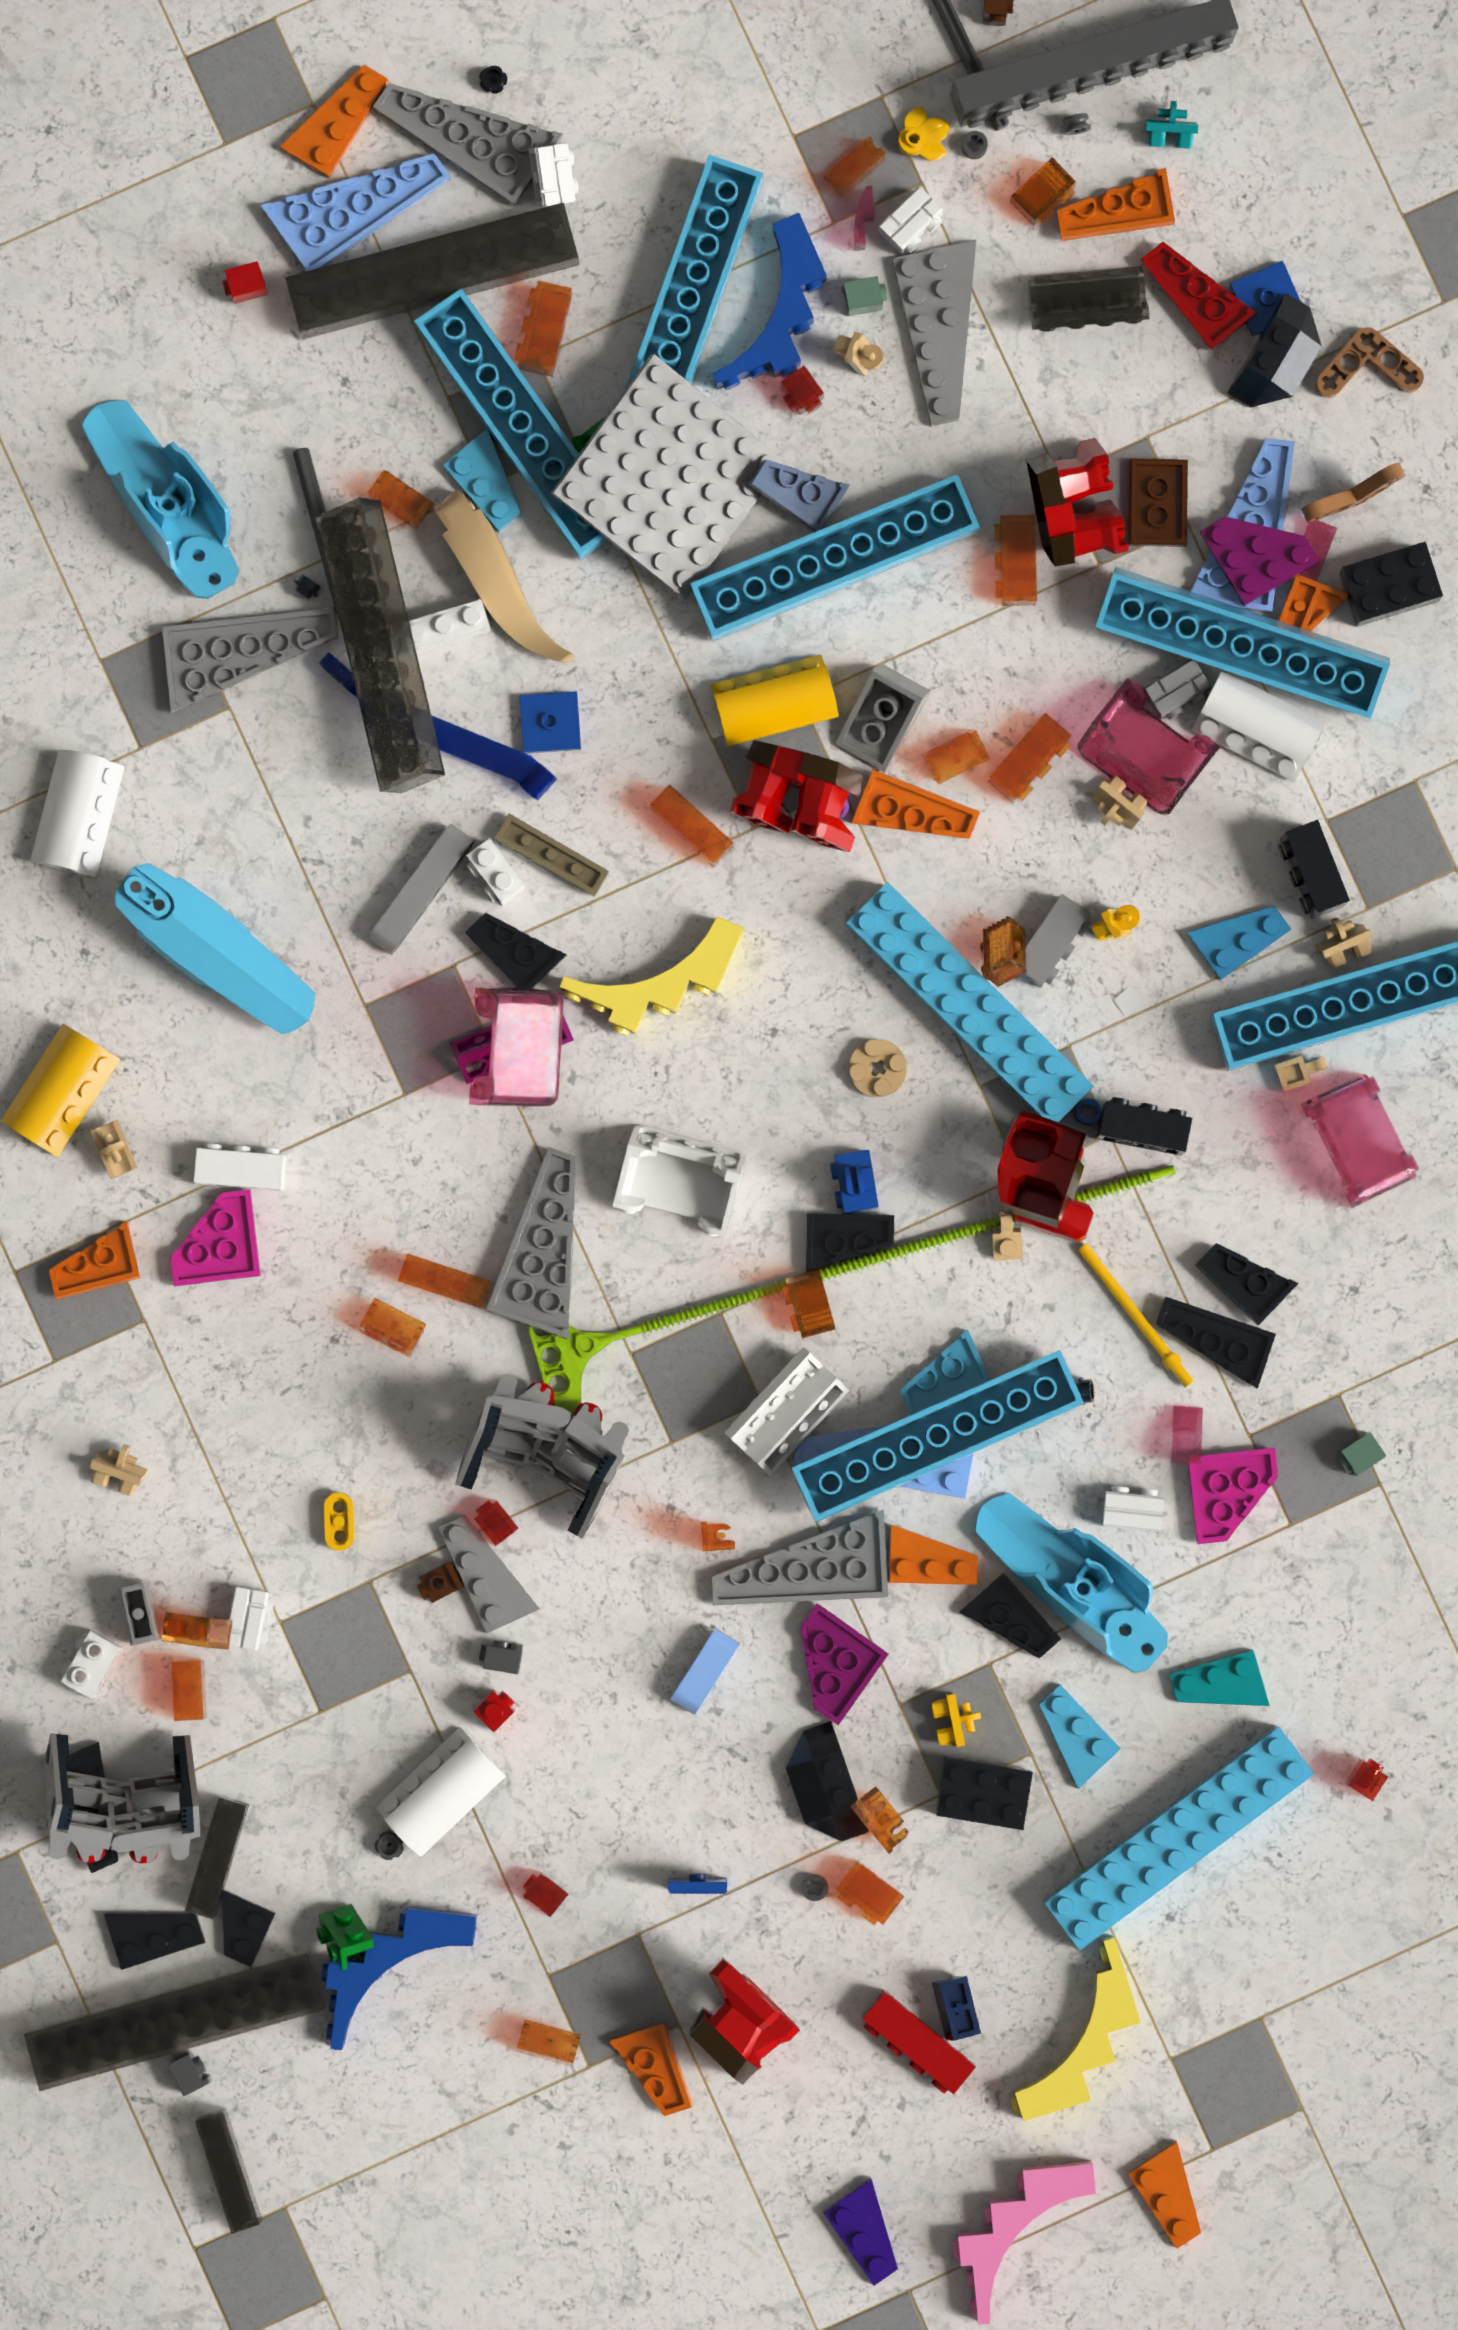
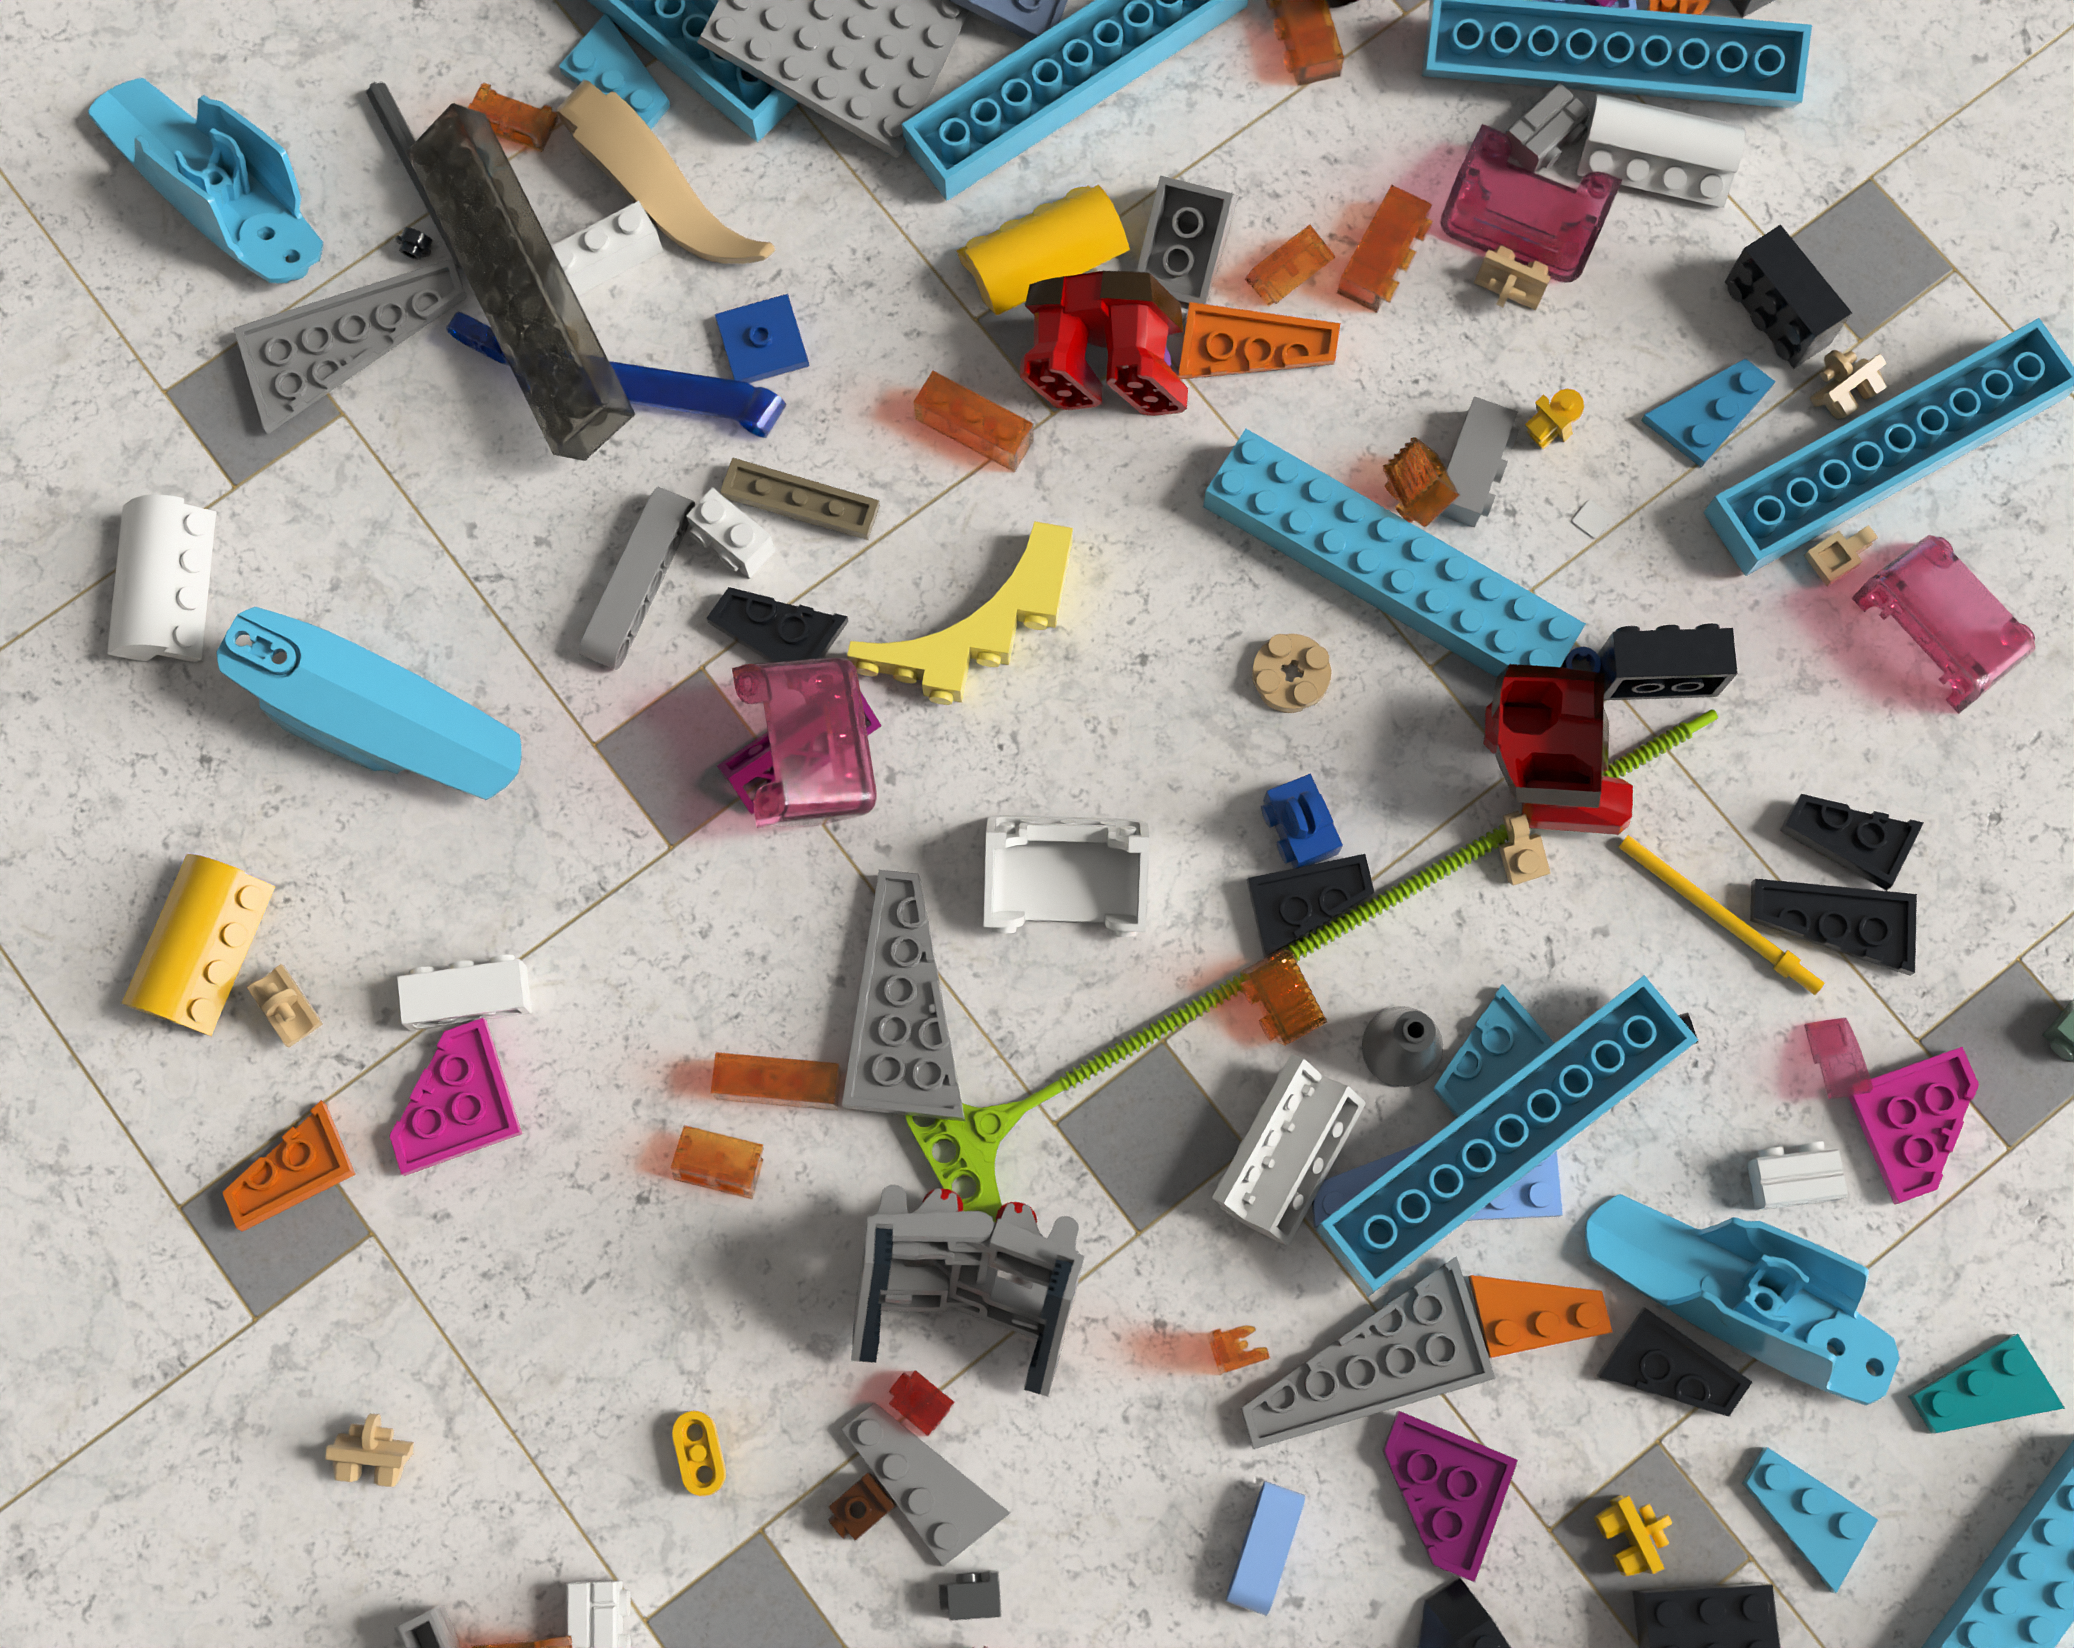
camera: 15 degrees left, 10 degrees down
none -> dark grey cone [1362,1006,1443,1087]

